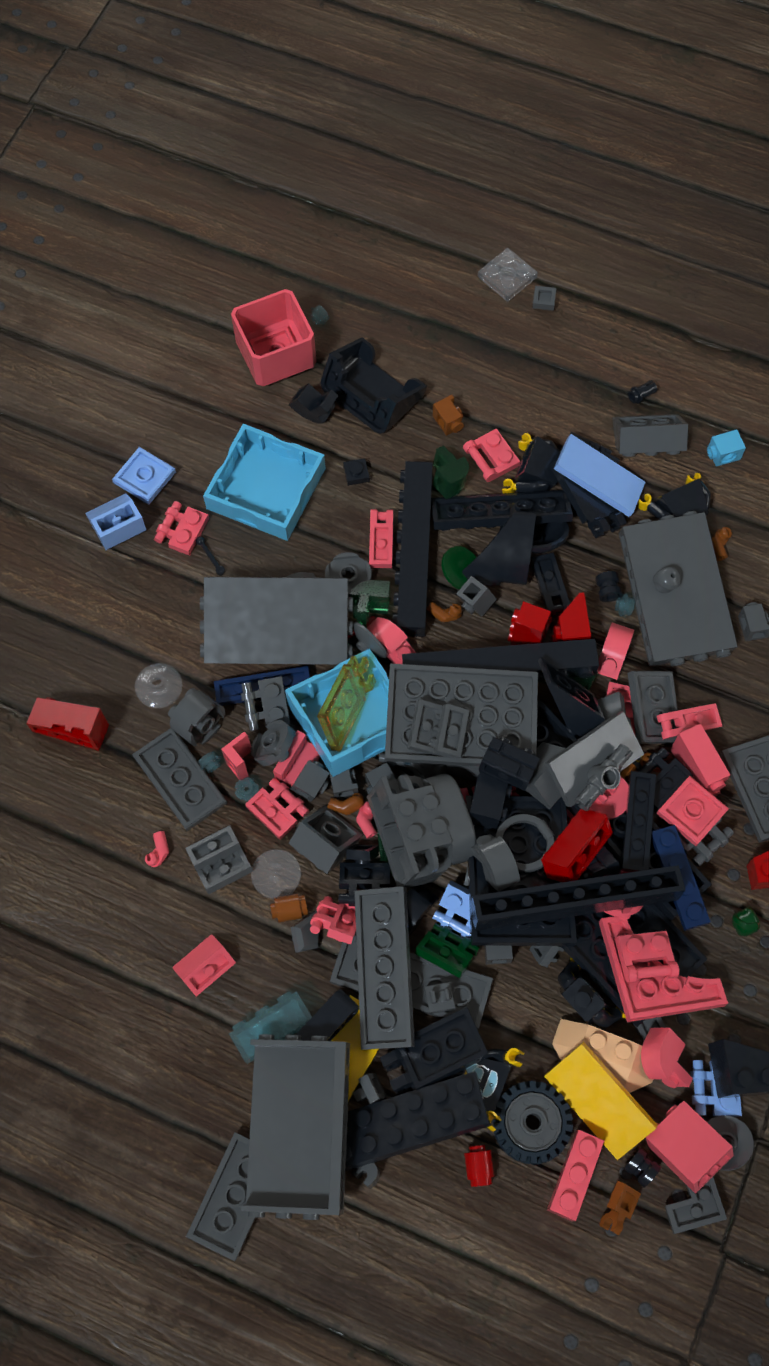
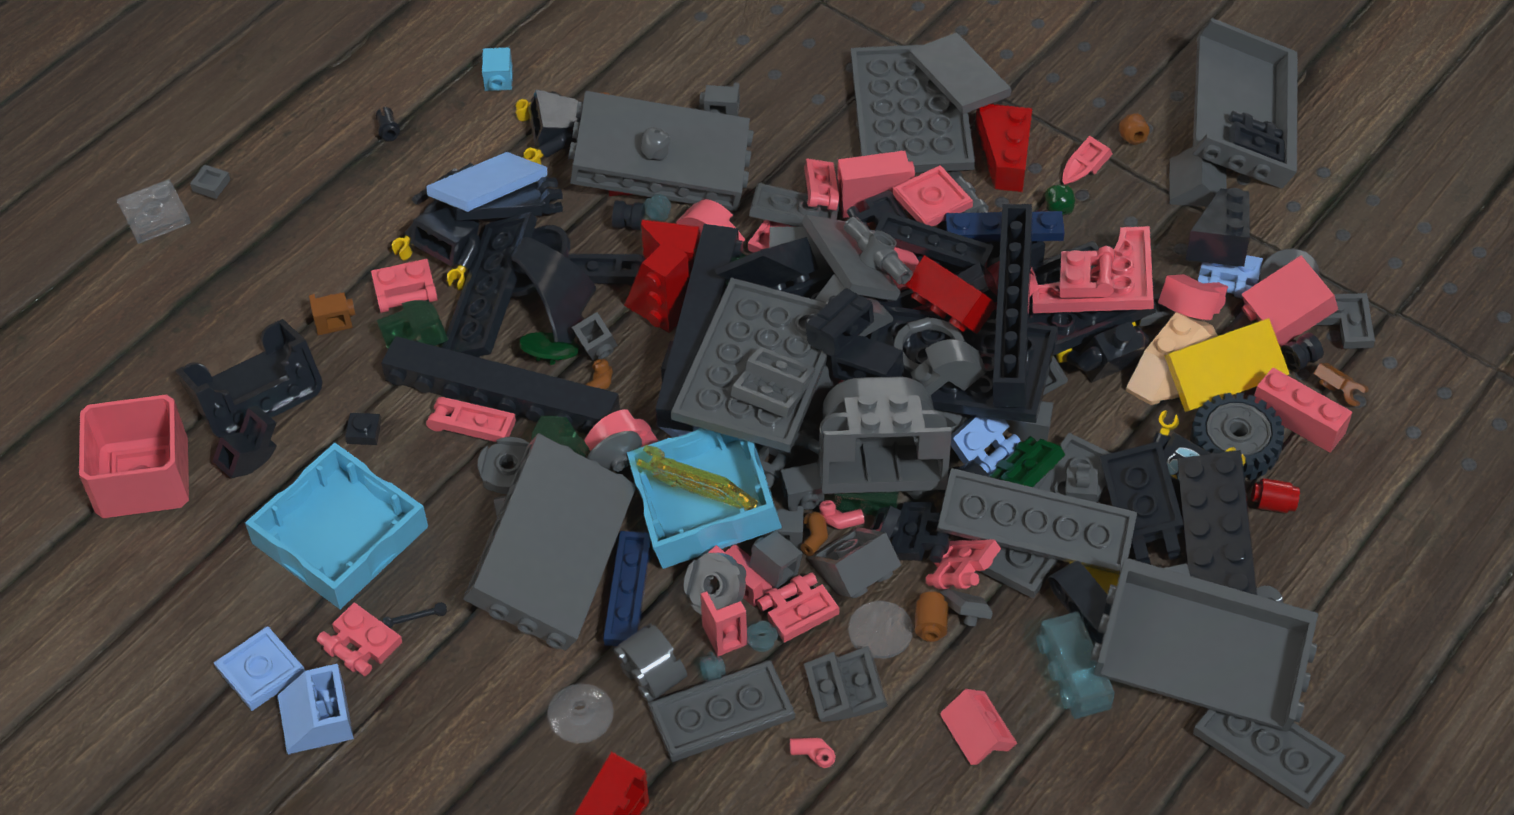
camera: 75 degrees left, 15 degrees down
dark grey plate [241,676,290,731] -> none
dark grey slope [613,414,688,457] -> none

